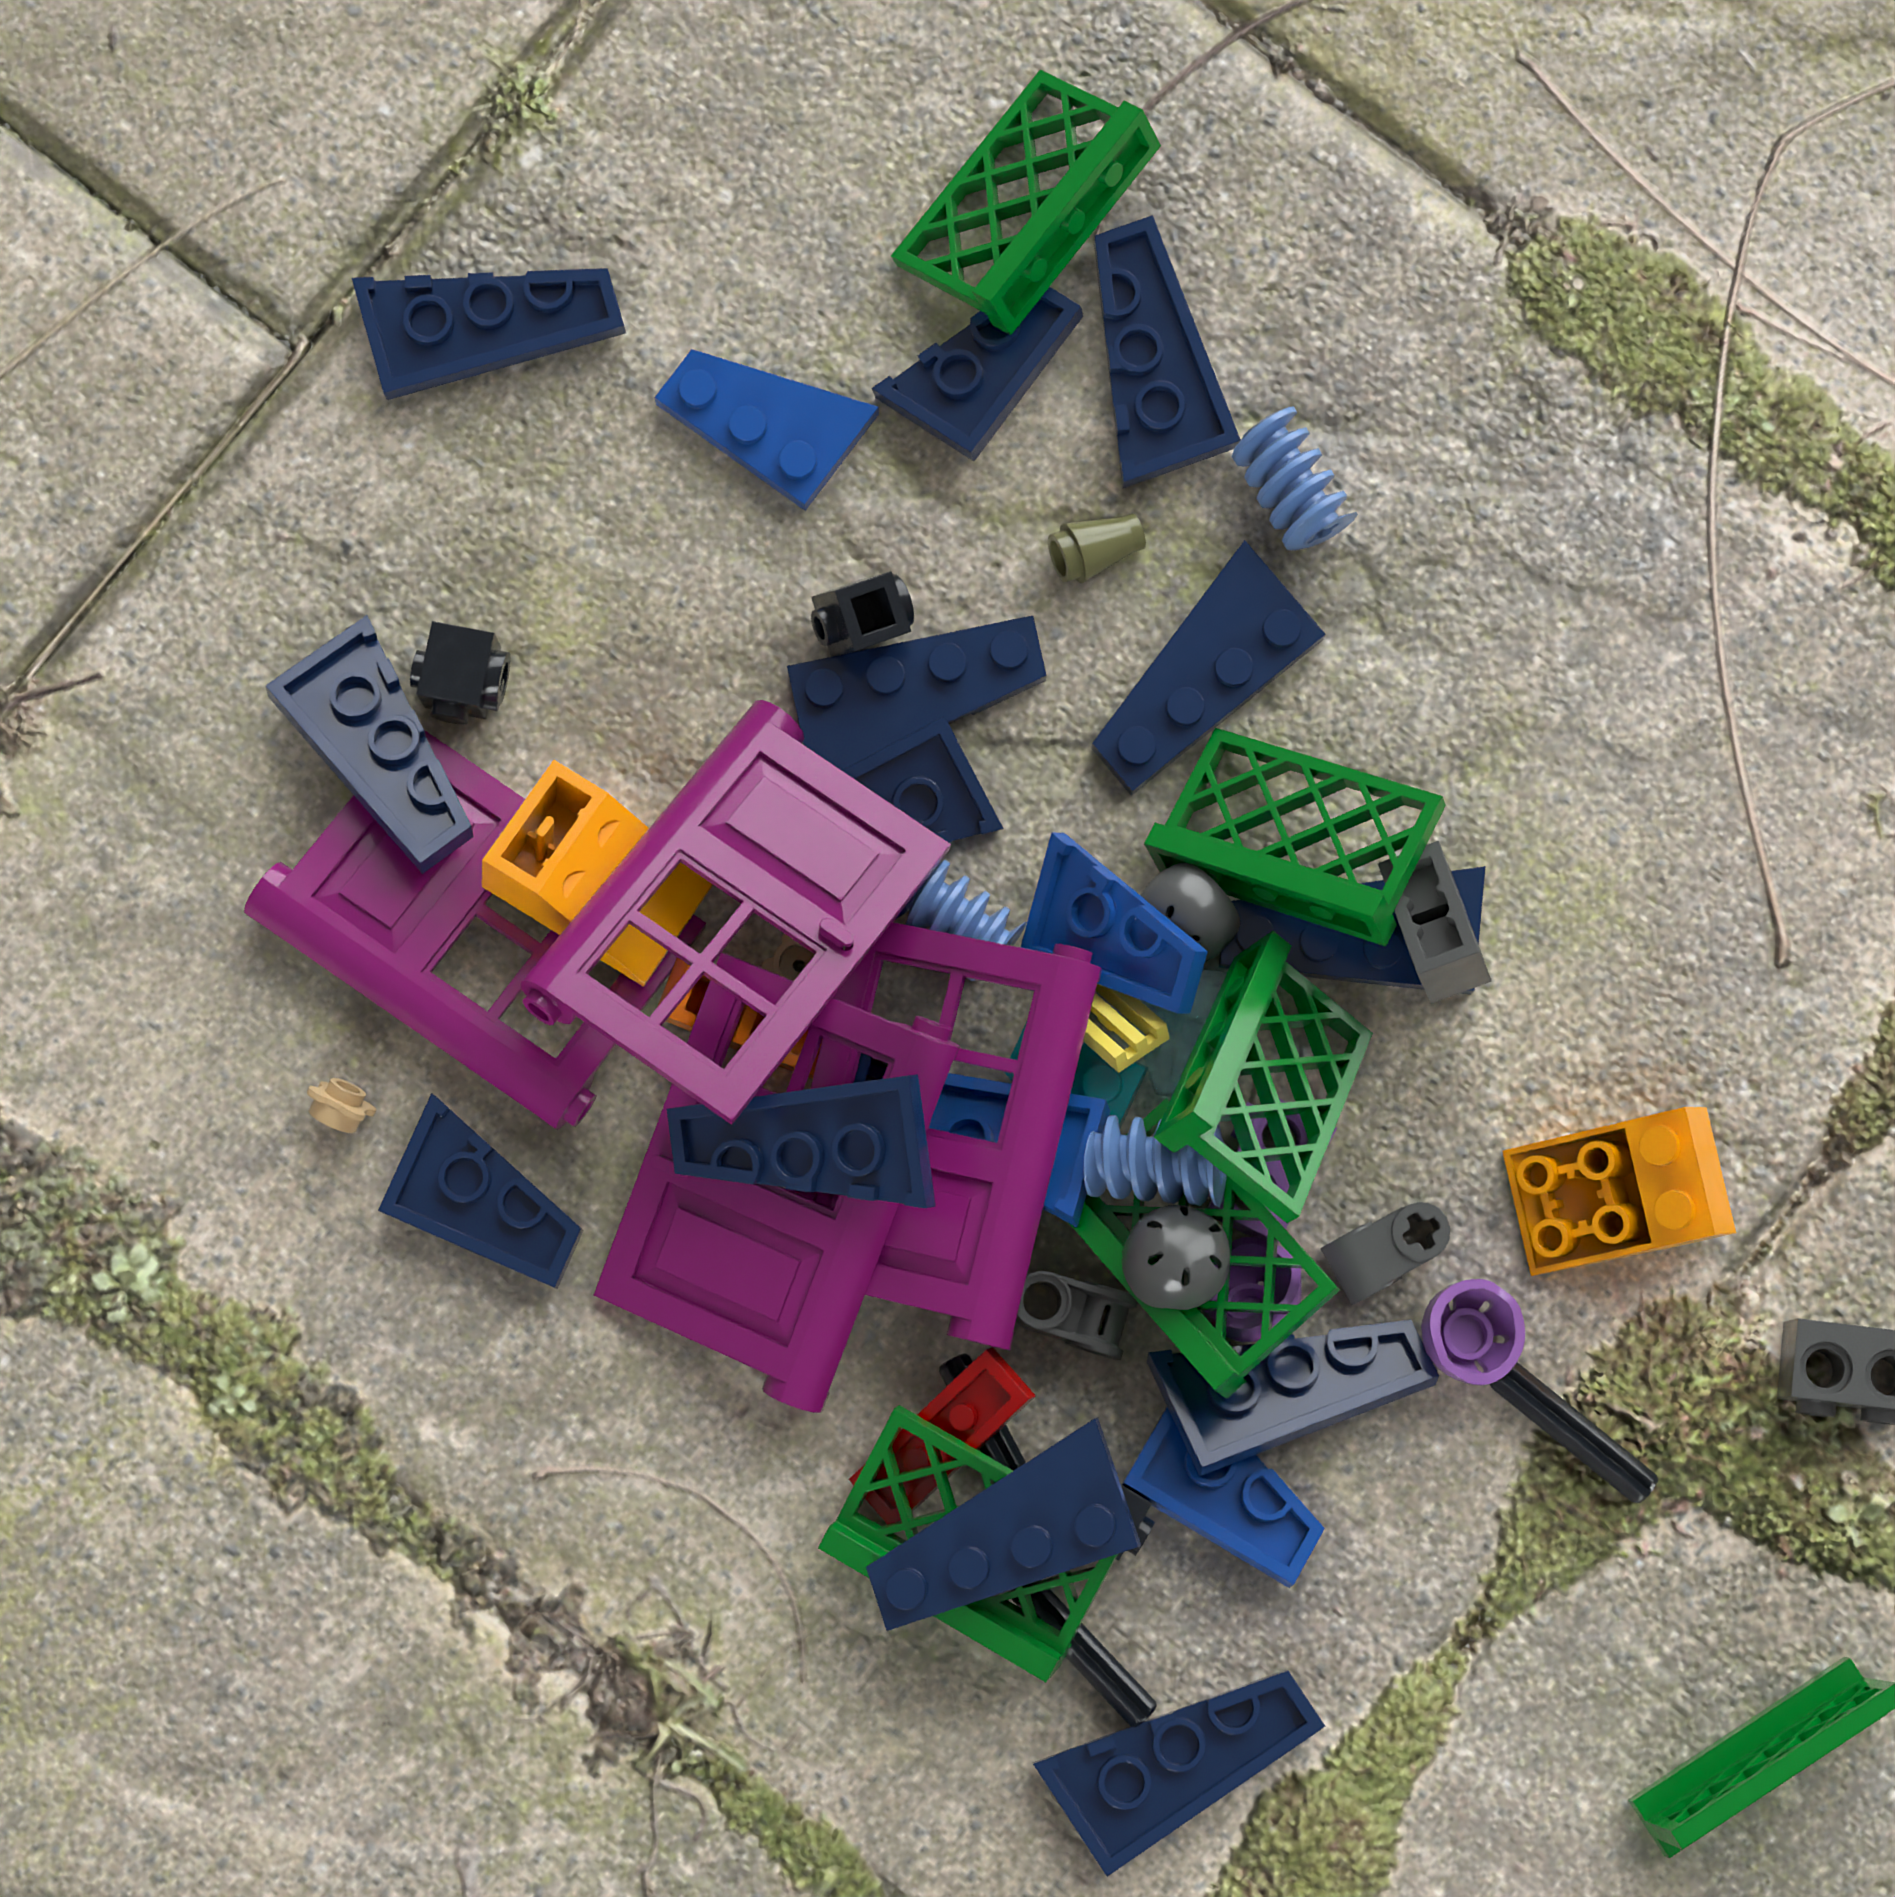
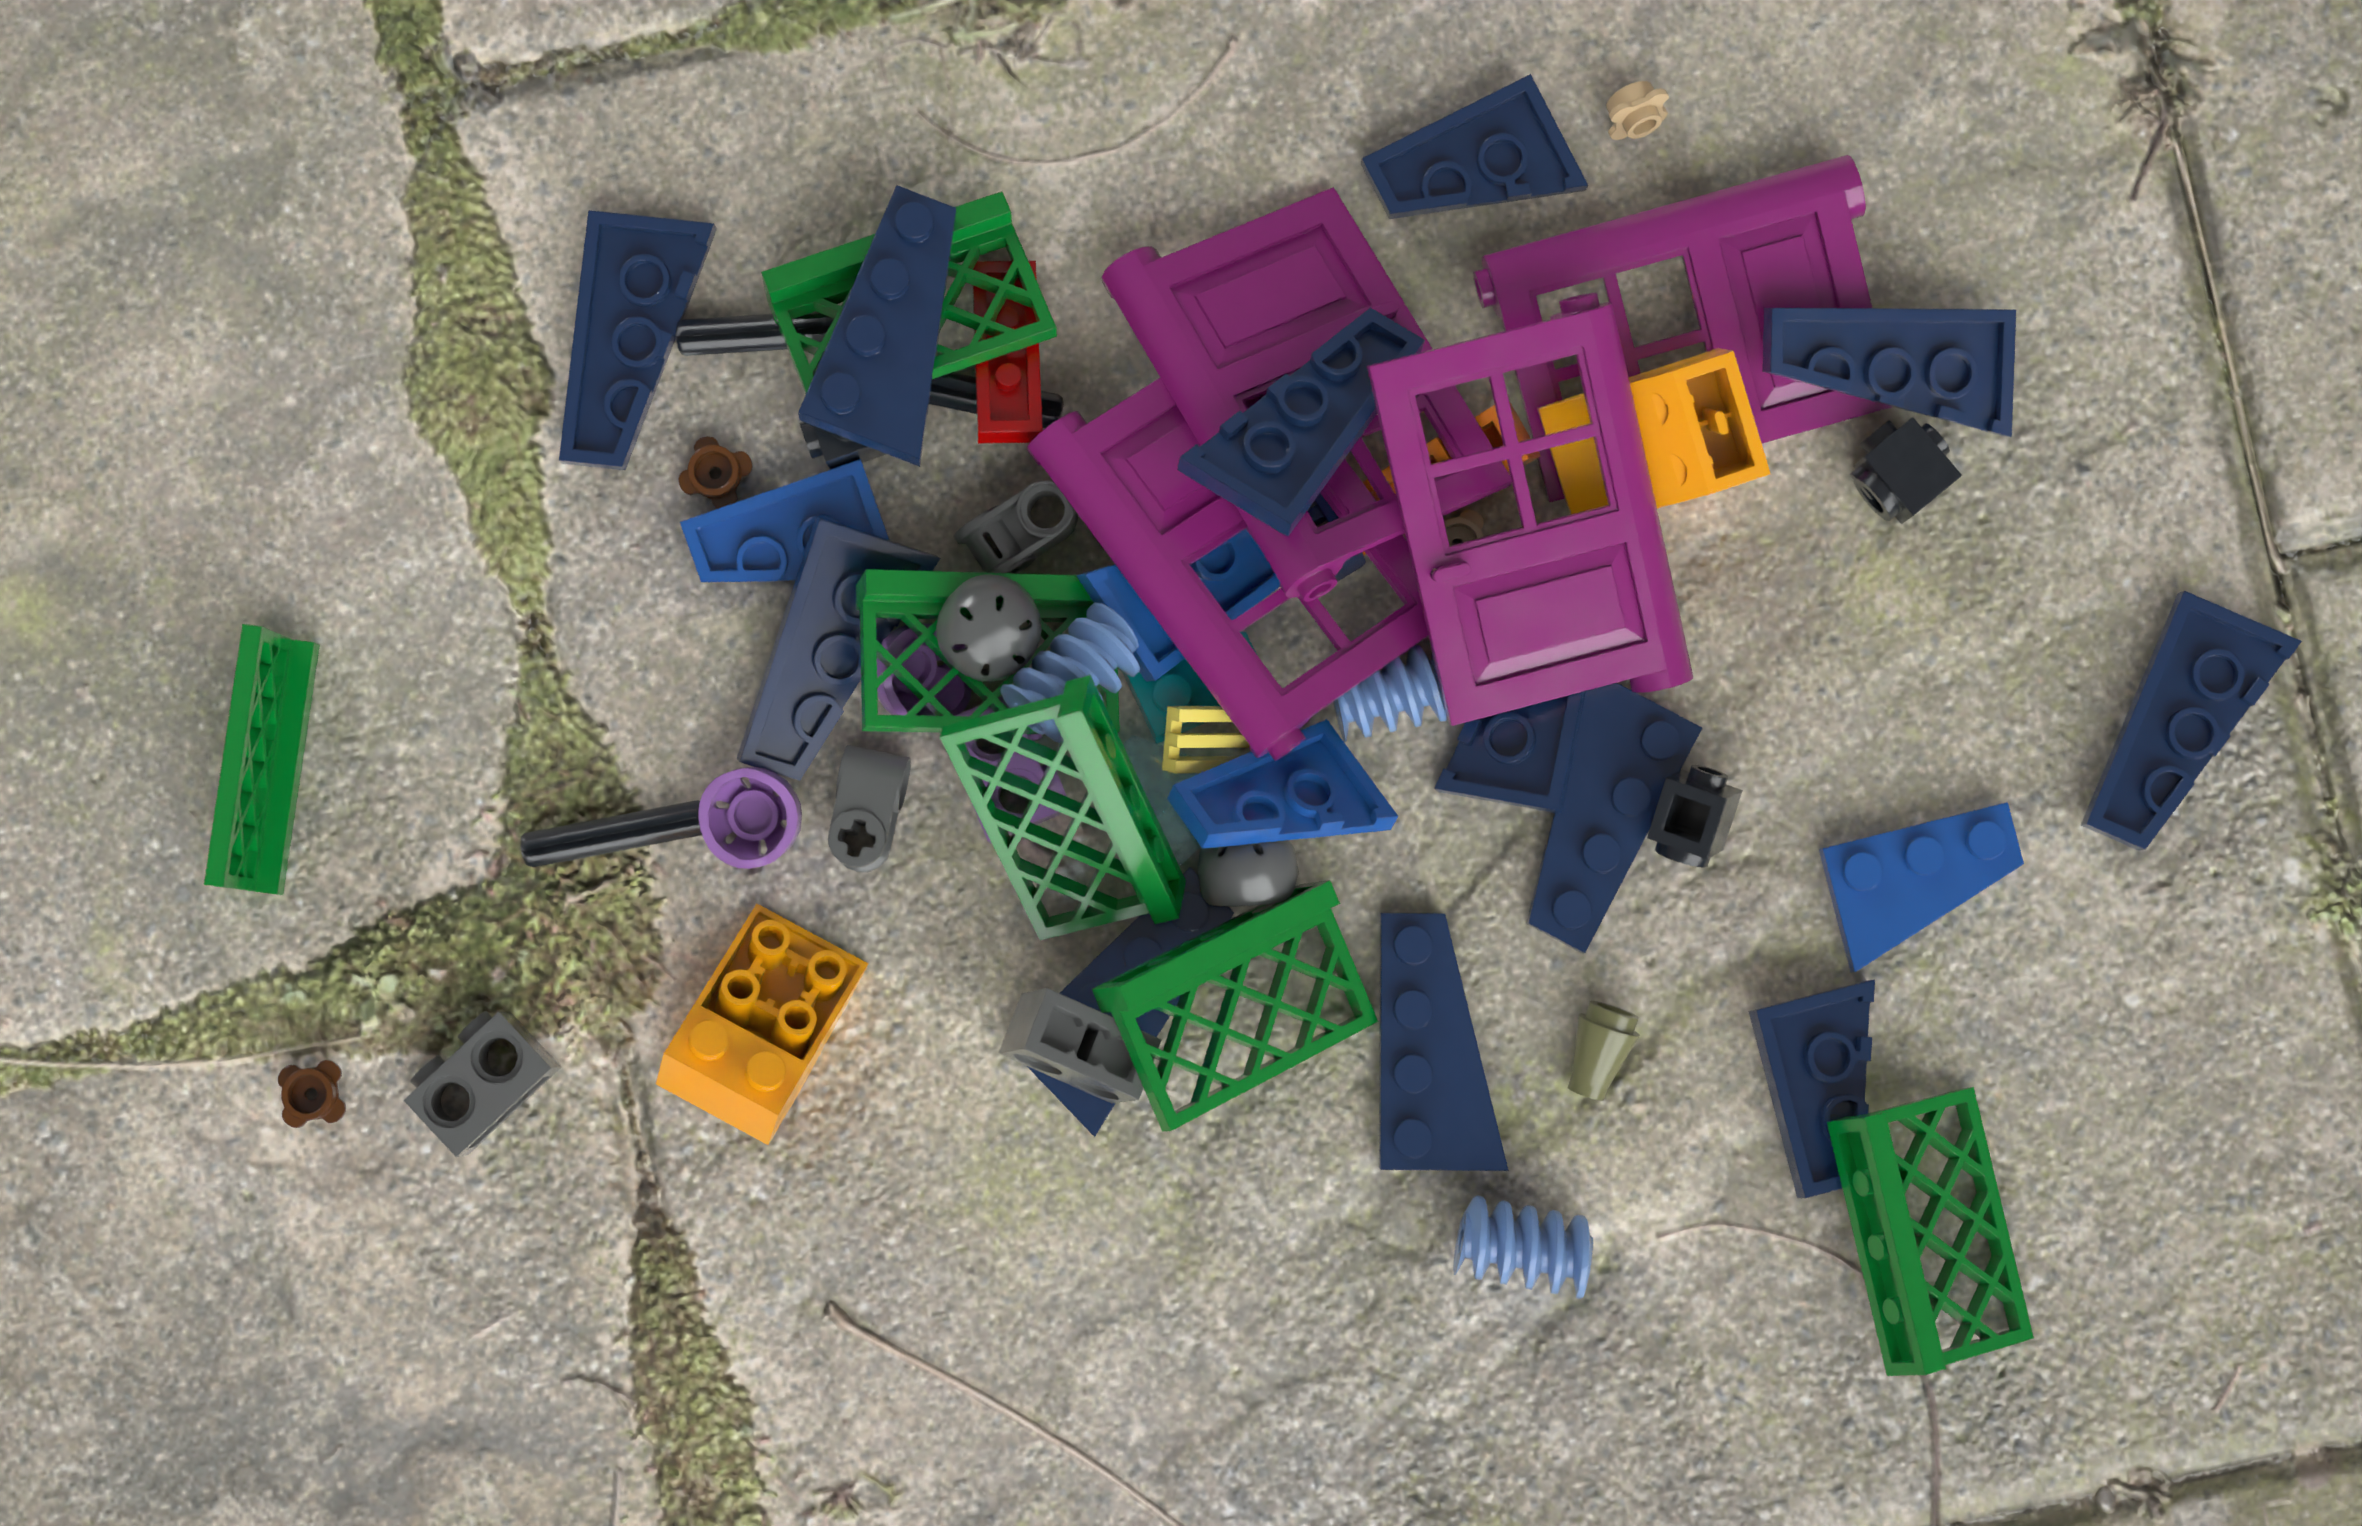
camera: 130 degrees right, 5 degrees up
dark blue wing [1094,215,1241,489] -> none
none -> reddish brown plate [678,436,753,509]

